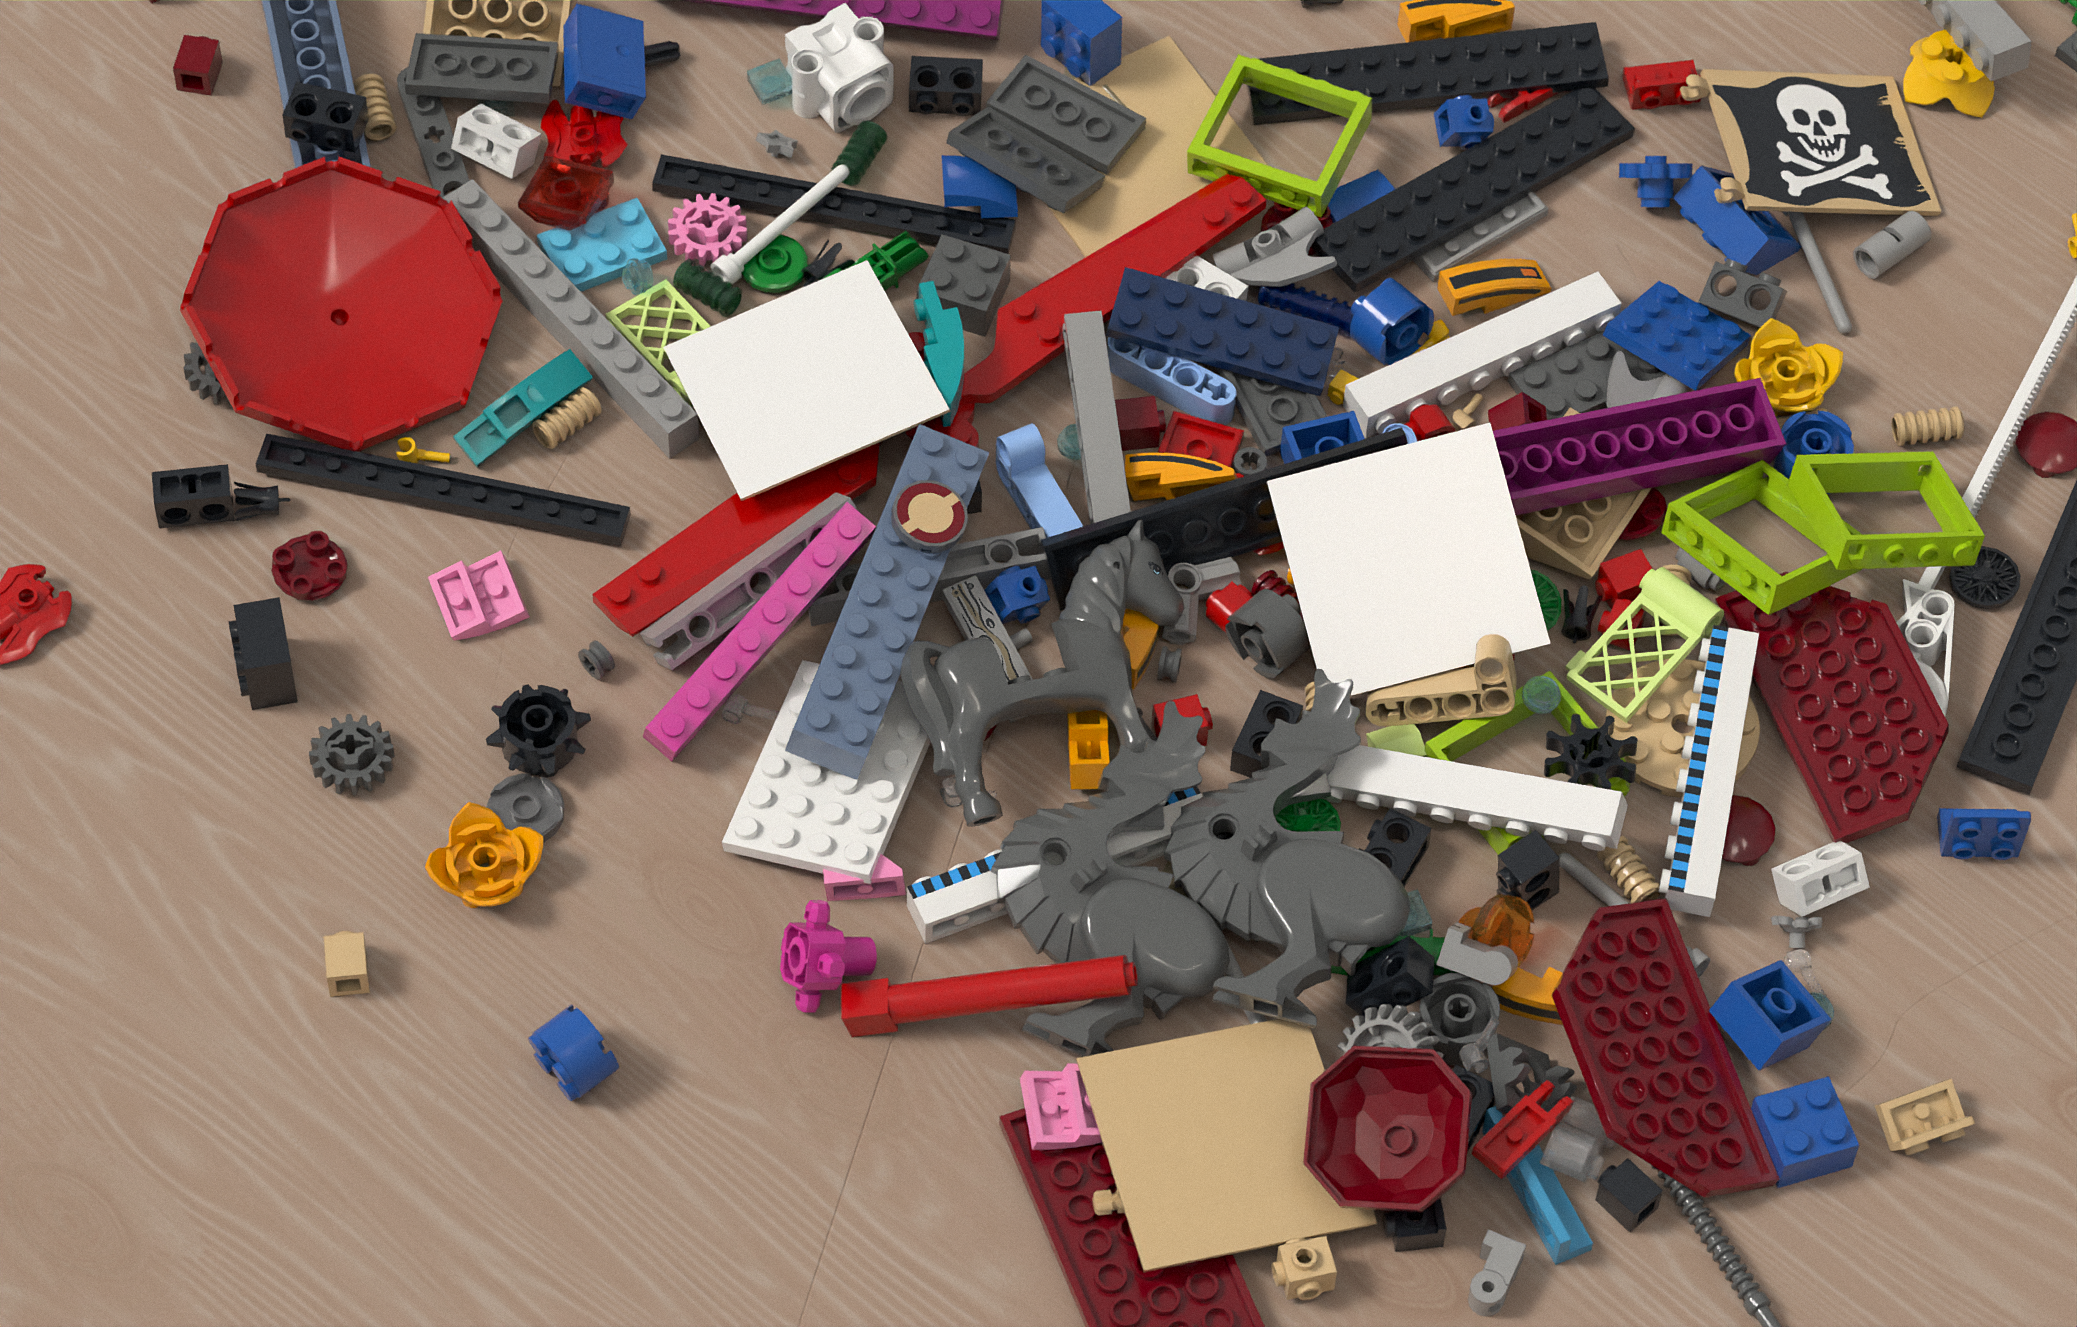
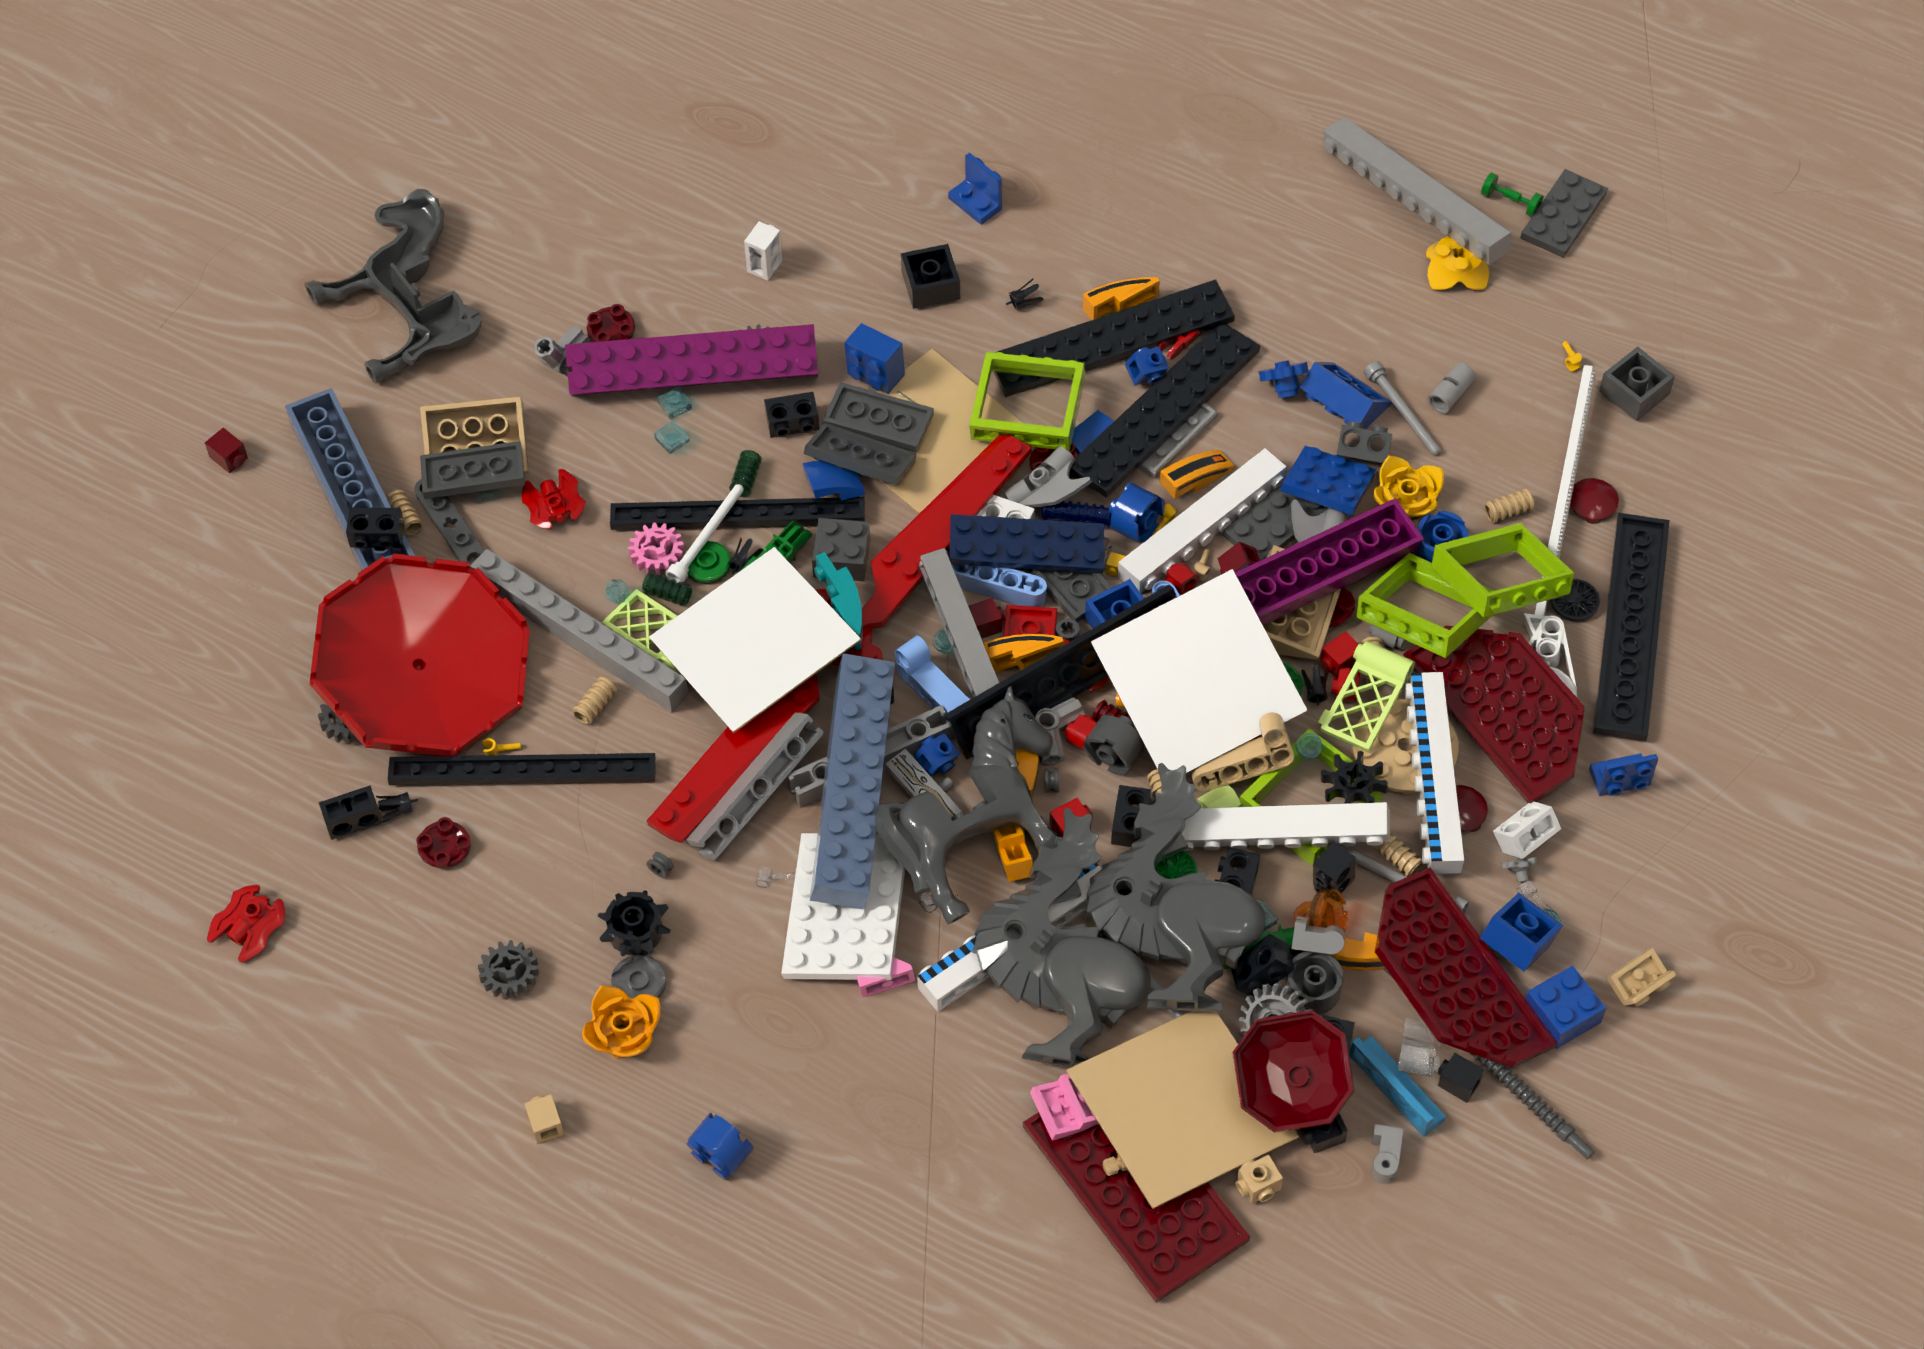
camera: 10 degrees left, 0 degrees up
dark red brick [173,35,223,96] -> none
black brick [228,597,298,710] -> none
bright pink slope [428,551,530,640] -> none
white brick [451,104,541,179] -> none
teal slope [453,349,593,468] -> none
clear red slope [518,156,614,230] -> none
medium azure plate [537,198,667,292] -> none
blue piece [563,3,681,119] -> none
dark pink brick [643,502,876,762] -> none
light grey piece [756,130,798,158] -> none
dark pink piece [780,900,877,1012] -> none
white piece [785,3,893,133] -> none
red brick [841,955,1138,1037] -> none
tile [891,480,968,553] -> none
clear hand [1459,1018,1500,1073] -> none
red hinge [1471,1080,1574,1179] -> none
dark grey piece [1486,1033,1577,1129] -> none
red bracket [1622,60,1701,110] -> none
flag [1680,69,1942,216] -> none
none -> clear light blue plate [657,387,692,420]

